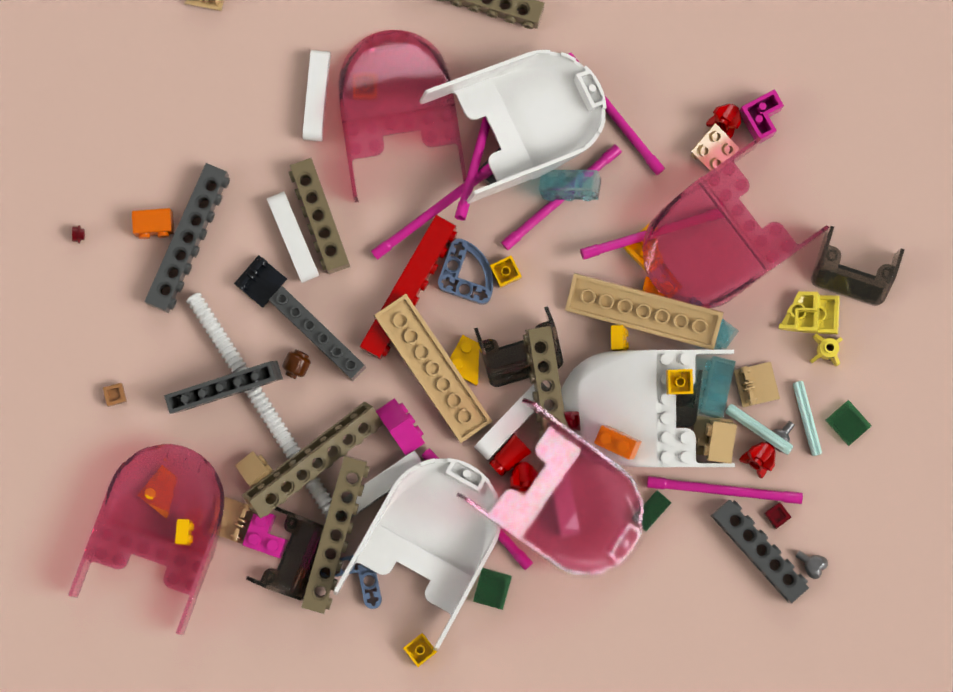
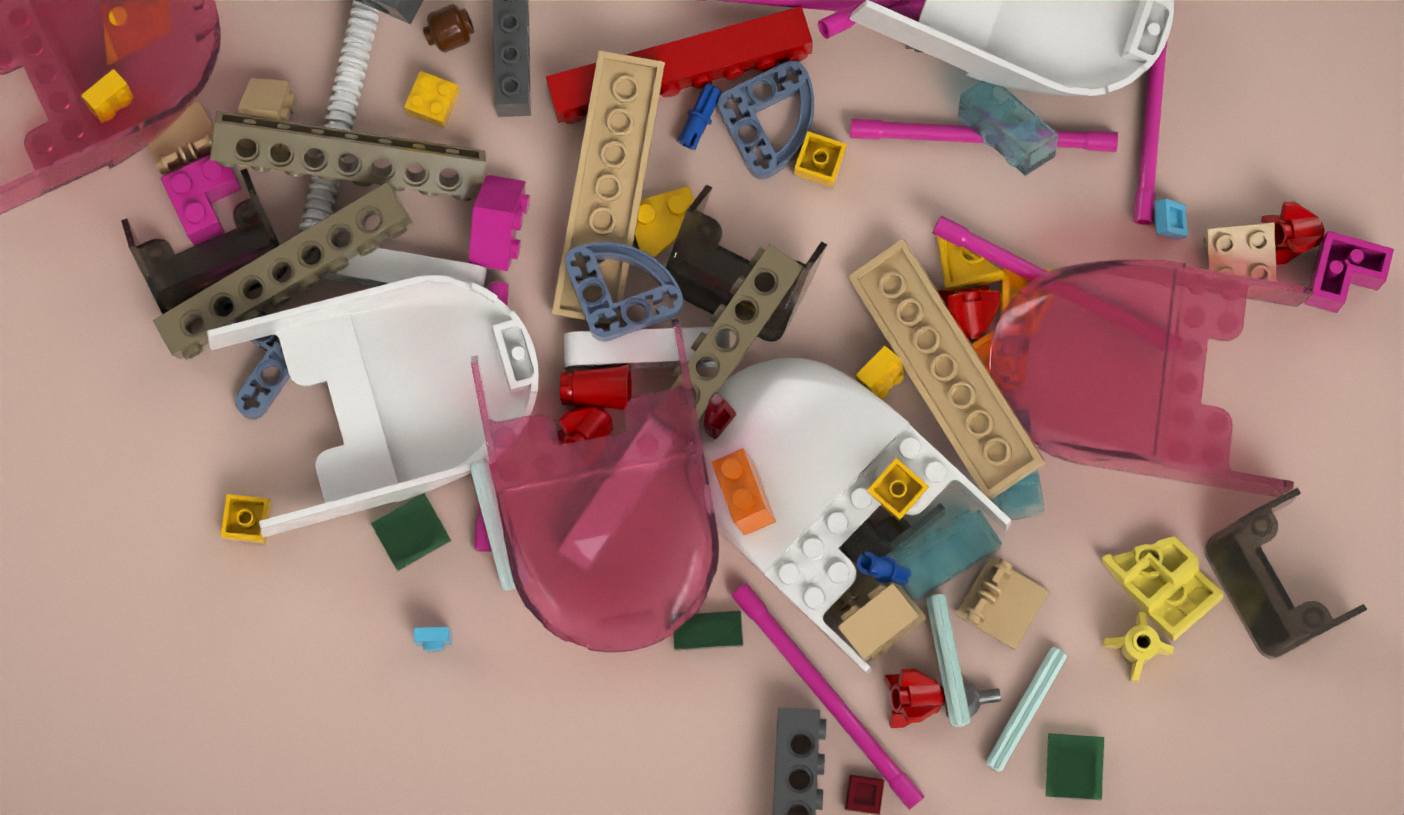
camera: 45 degrees right, 5 degrees down
none -> yellow piece [404,71,460,128]
none -> medium azure plate [414,627,452,652]
none -> light aqua axle [470,459,520,591]
none -> sand blue beam [565,242,683,342]
none -> blue axle [676,84,721,150]
none -> blue axle [857,551,912,586]
none -> yellow tile [937,236,1008,290]
none -> red brick [938,285,1000,339]
none -> medium azure plate [1154,199,1188,240]

